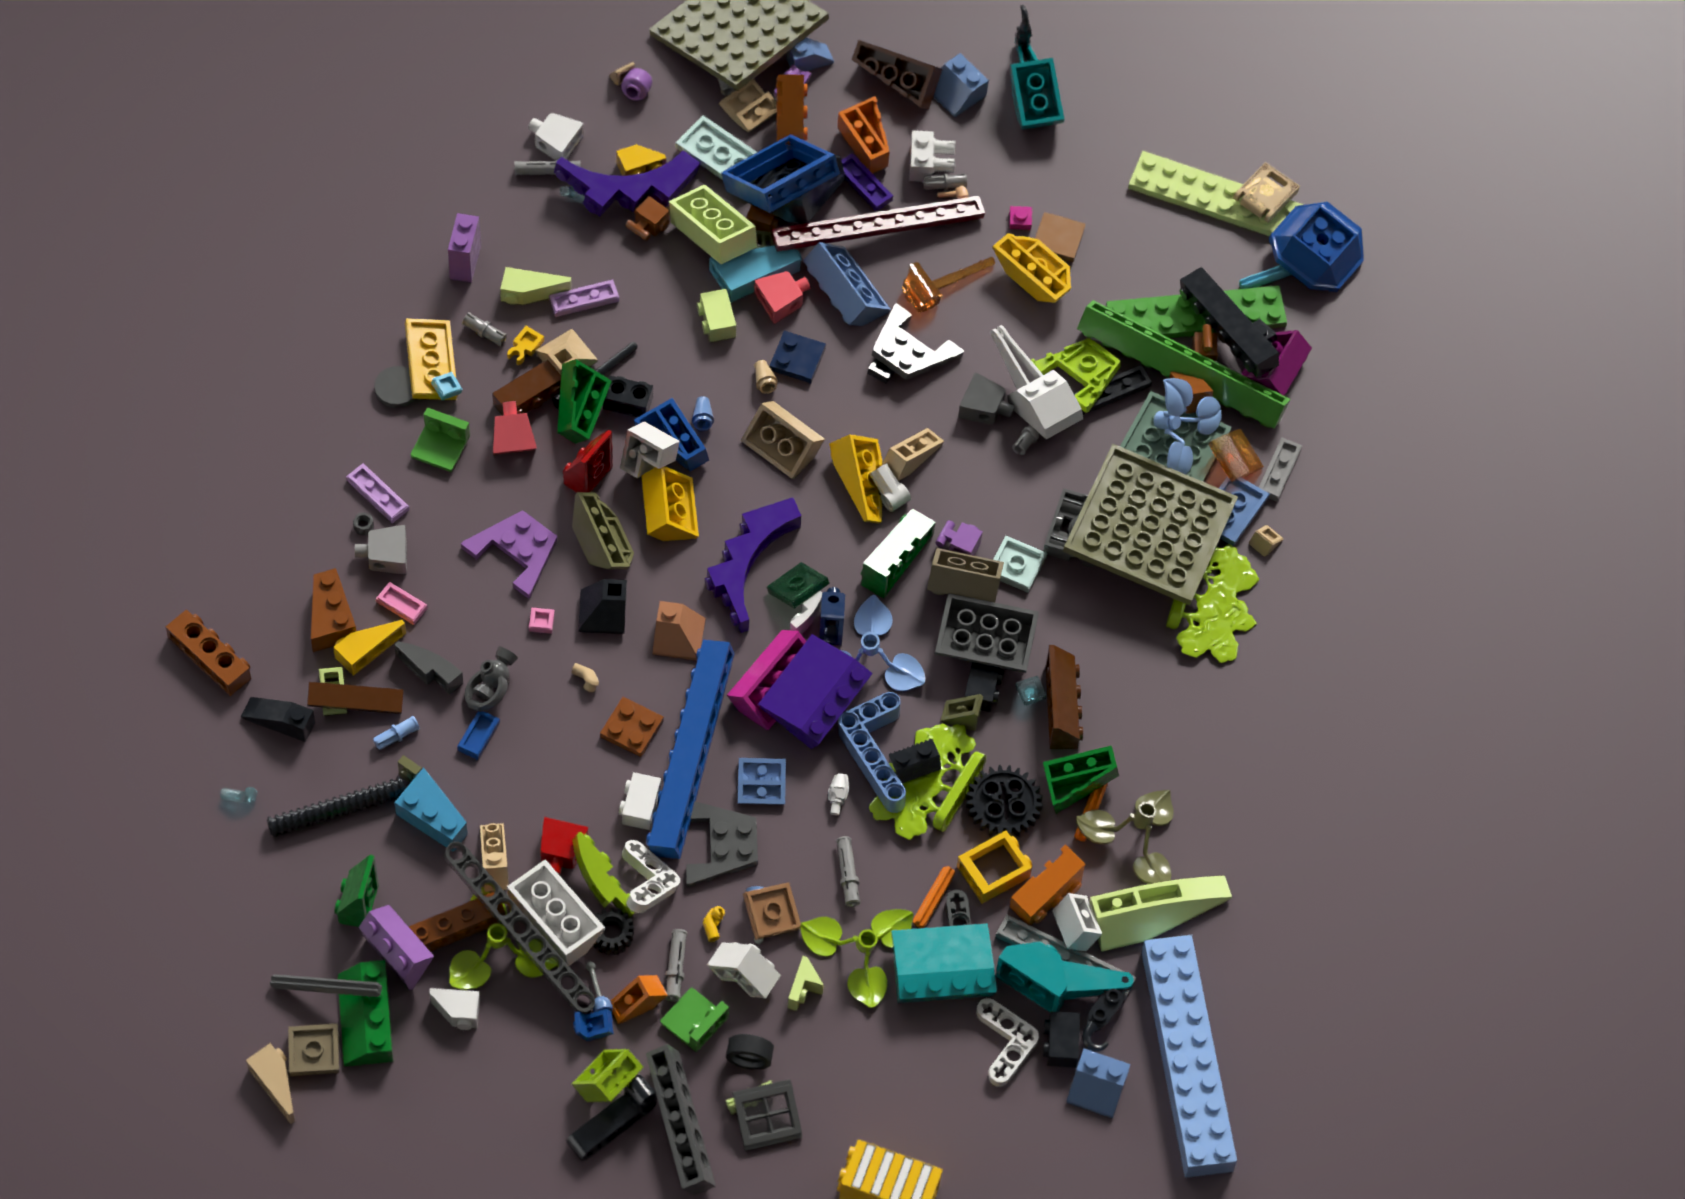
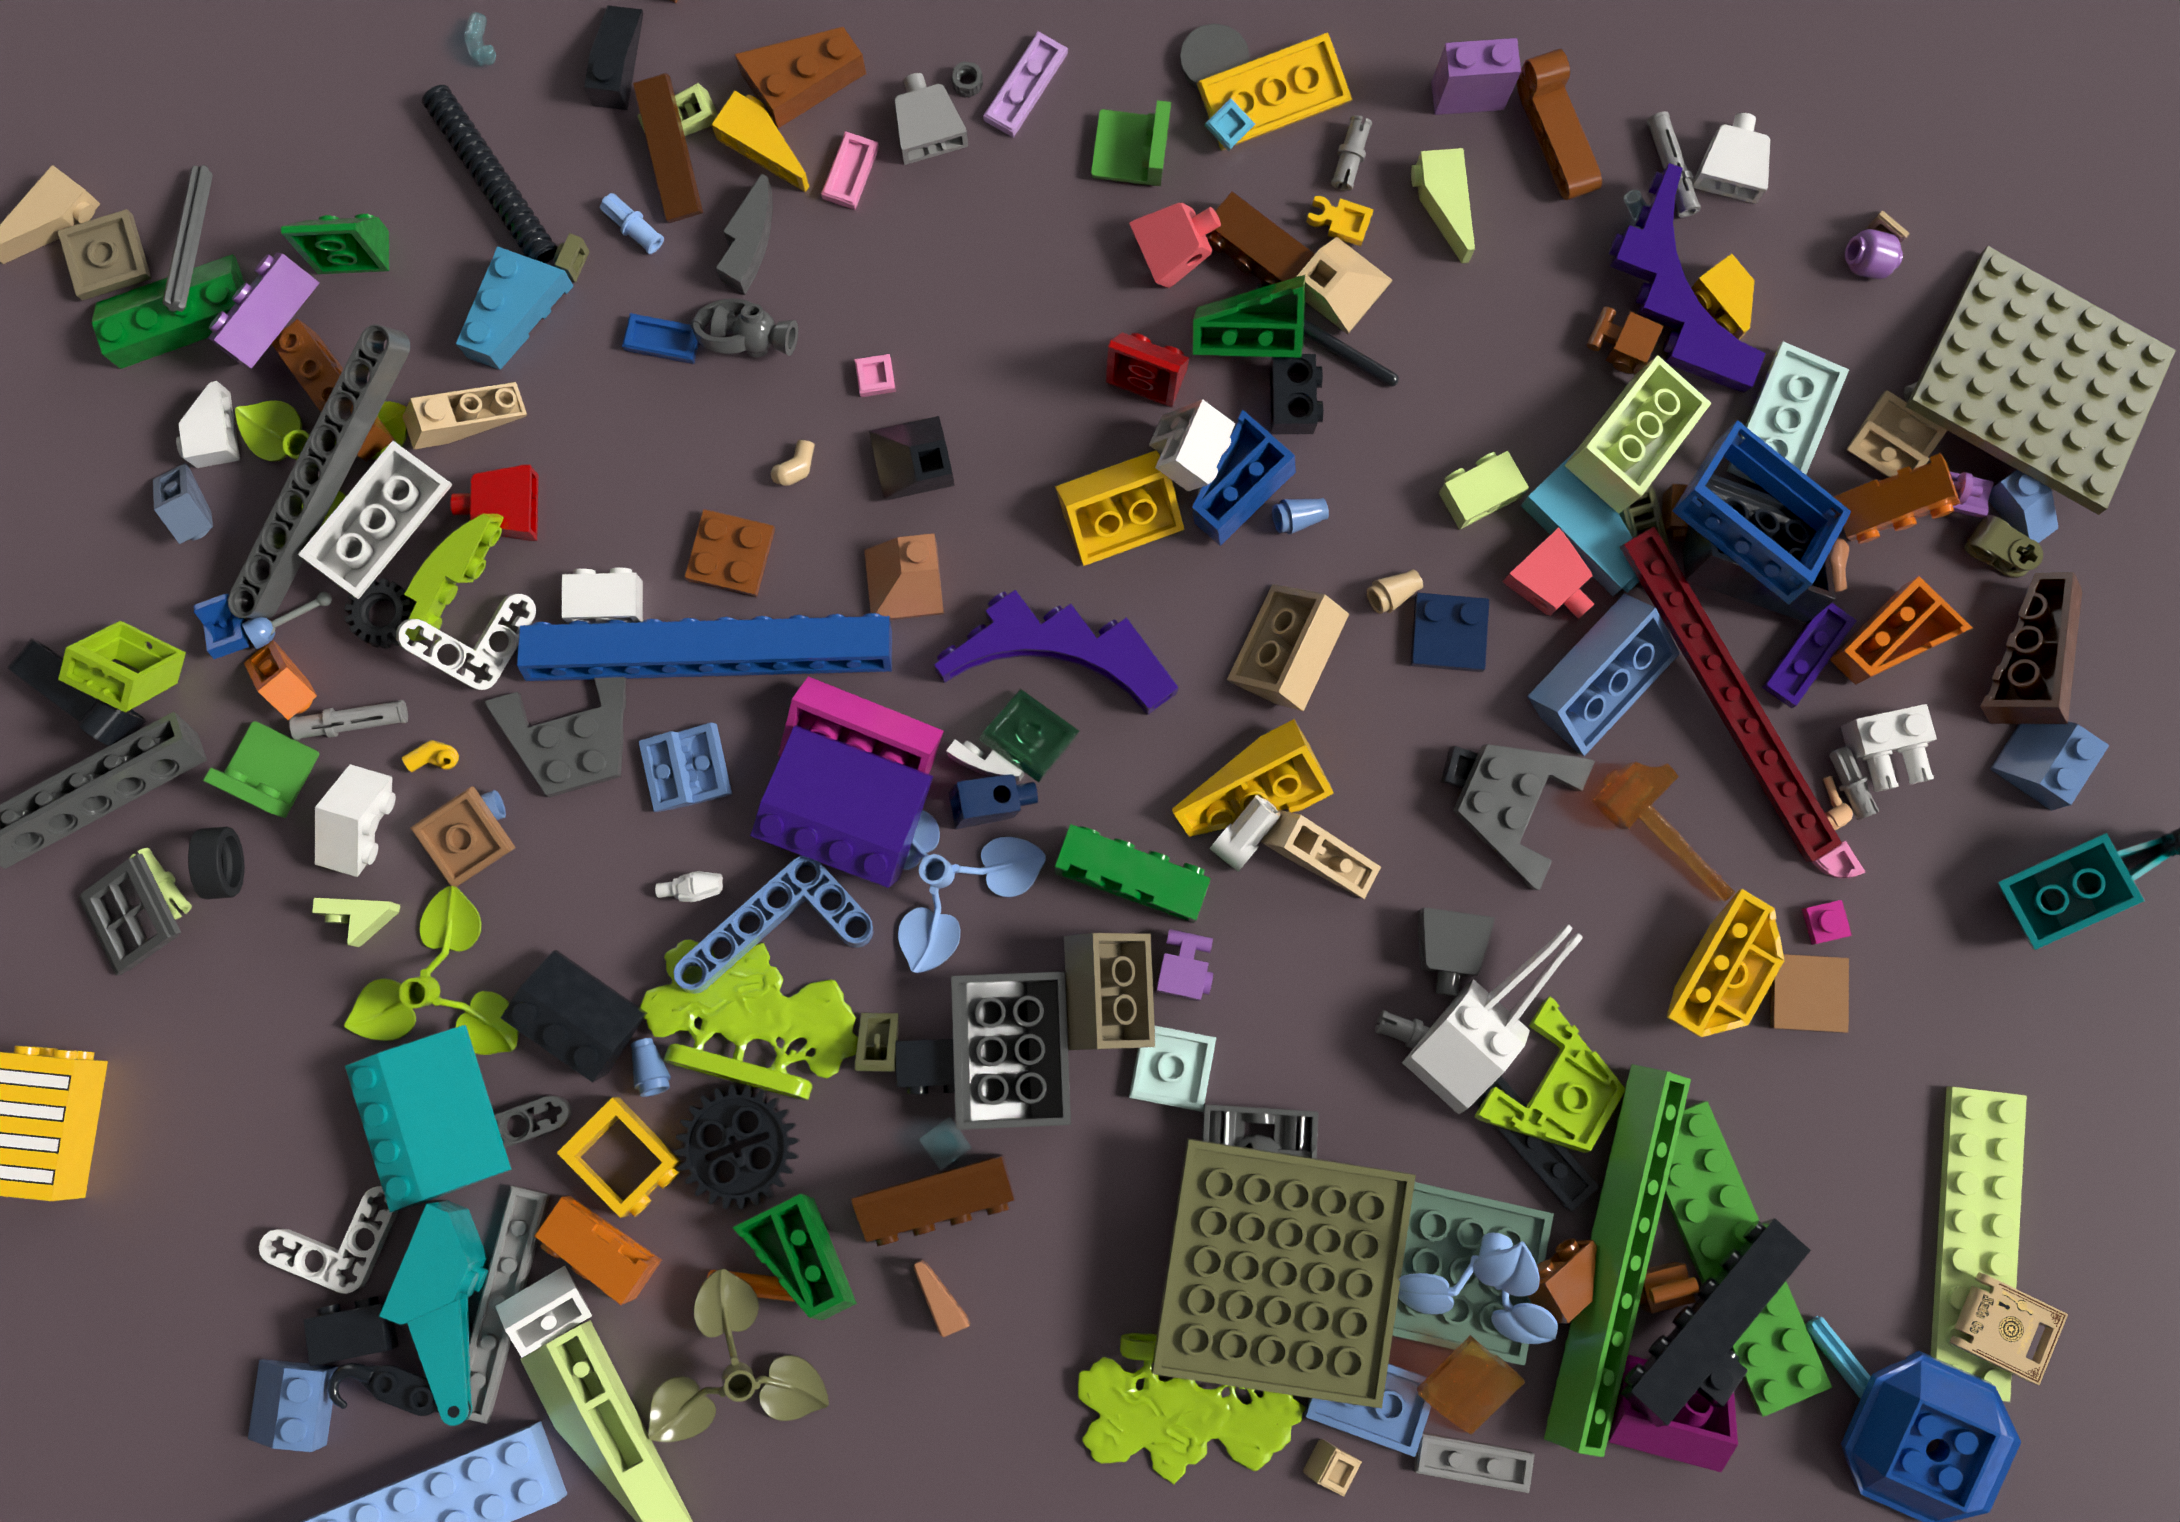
camera: 75 degrees right, 20 degrees up
medium lavender wing [461,510,557,599] -> none
lavender tile [549,280,619,317] -> none
olive wedge [572,492,634,569] -> none
light grey pin [836,836,860,907] -> none
black brick [889,739,941,783] -> none
orange axle [913,866,955,928] -> none
none -> sand blue slope [153,463,213,544]
none -> black slope [500,950,647,1083]
none -> medium blue cone [631,1038,671,1097]
none -> nougat slope [913,1259,971,1337]
none -> dark orange beam [1516,48,1602,201]
none -> bright pink tile [1812,841,1865,878]
none -> olive piece [1964,515,2043,578]

